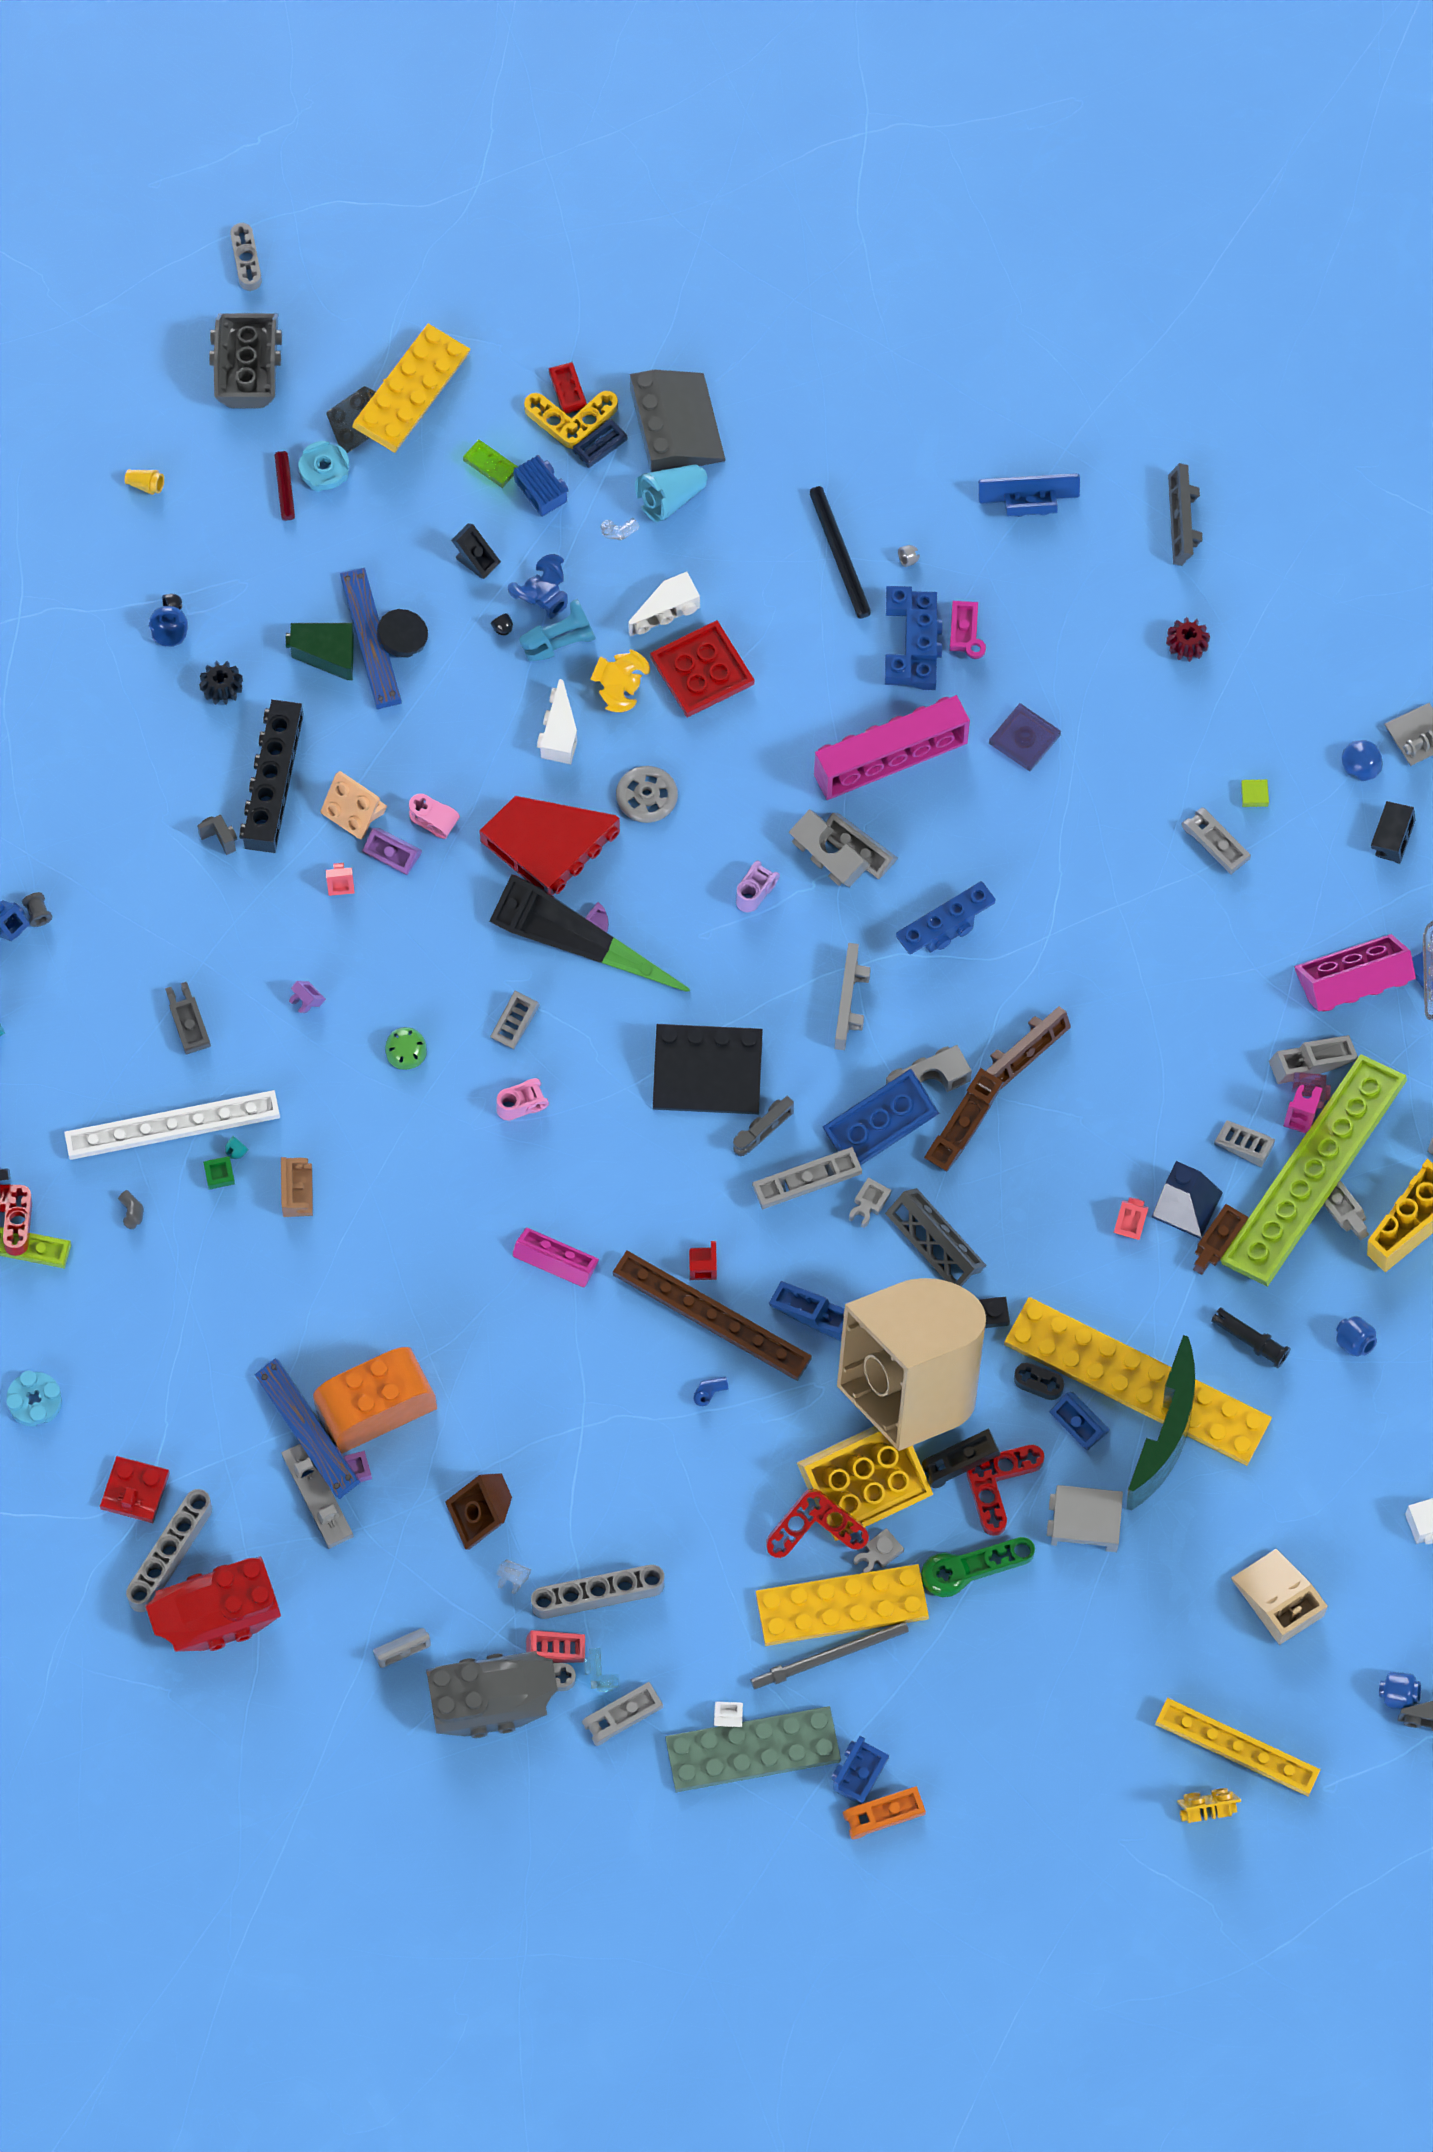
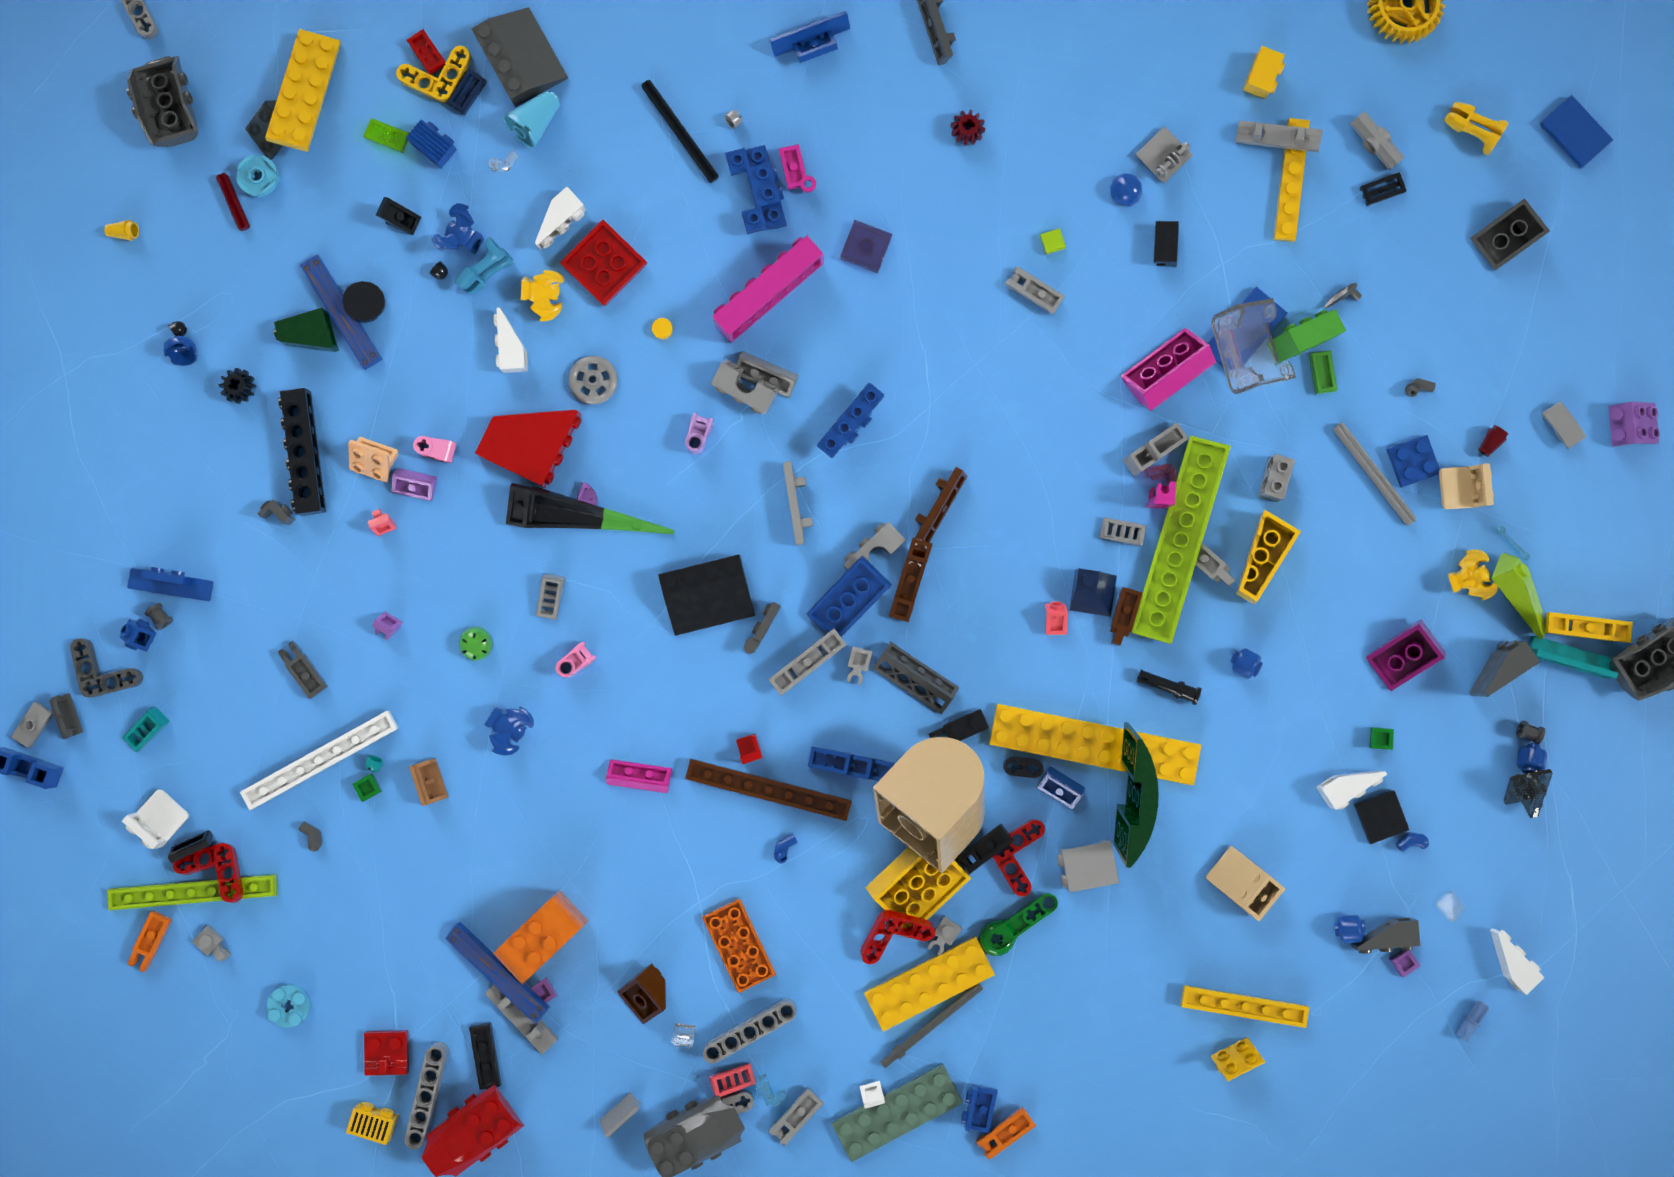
camera: 20 degrees left, 20 degrees up
none -> blue bracket [127,567,213,601]
none -> yellow brick [346,1102,399,1145]
none -> black tile [469,1022,502,1090]
none -> blue animal [484,706,534,756]
none -> yellow tile [652,318,673,340]
none -> orange tile [702,898,776,993]

